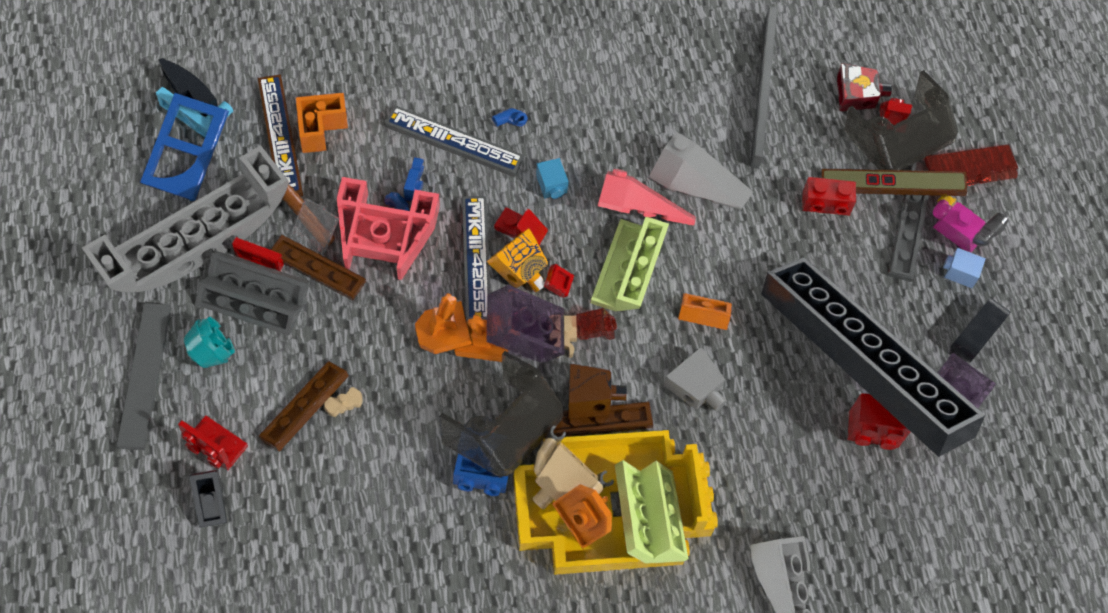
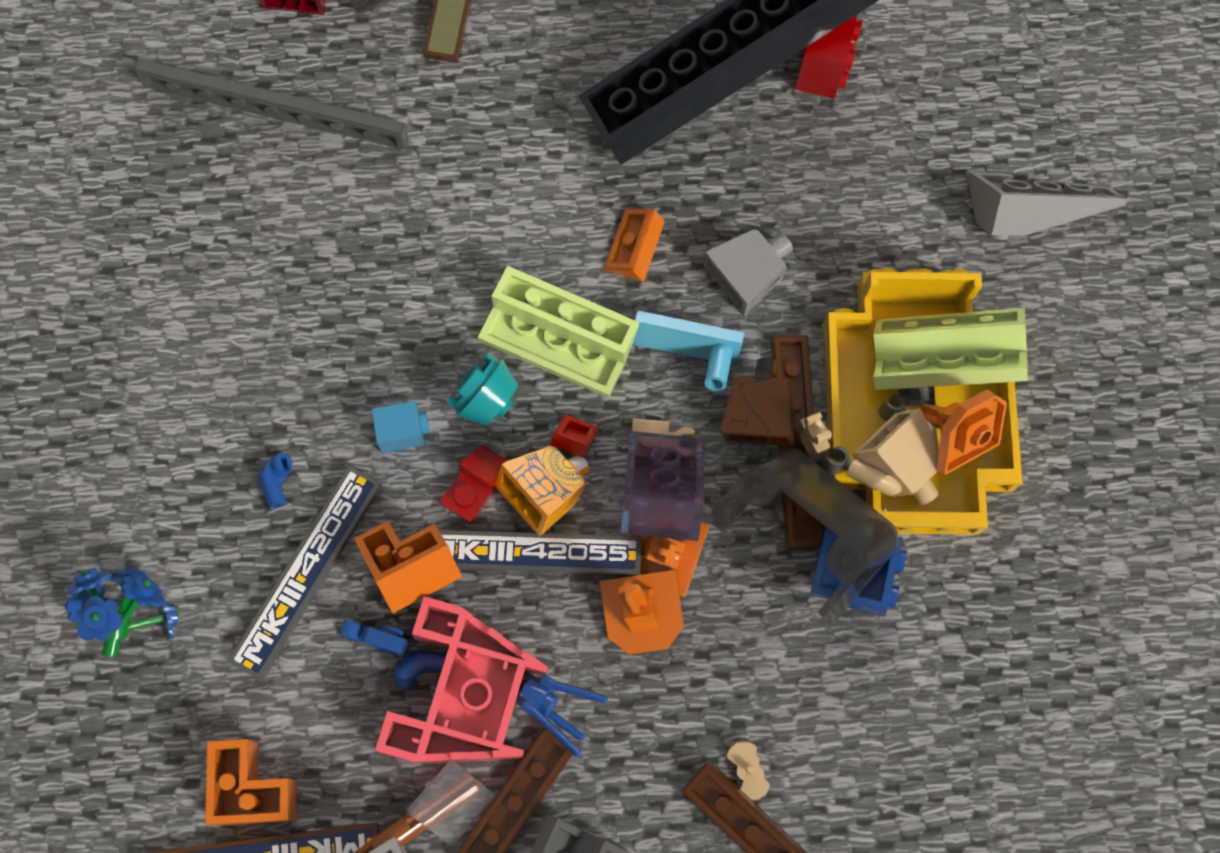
camera: 80 degrees left, 10 degrees up
clear red bracket [576,308,617,340] -> none
coral wedge [598,169,696,225] -> none
light grey wedge [648,132,753,210] -> none
red brick [802,177,856,216] -> none
none -> blue plant [65,568,179,657]
none -> orange brick [354,521,462,614]
none -> teal cone [446,351,518,426]
none -> blue plant [517,674,608,757]
none -> medium azure piece [632,311,745,391]
none -> tan plate [796,412,832,463]

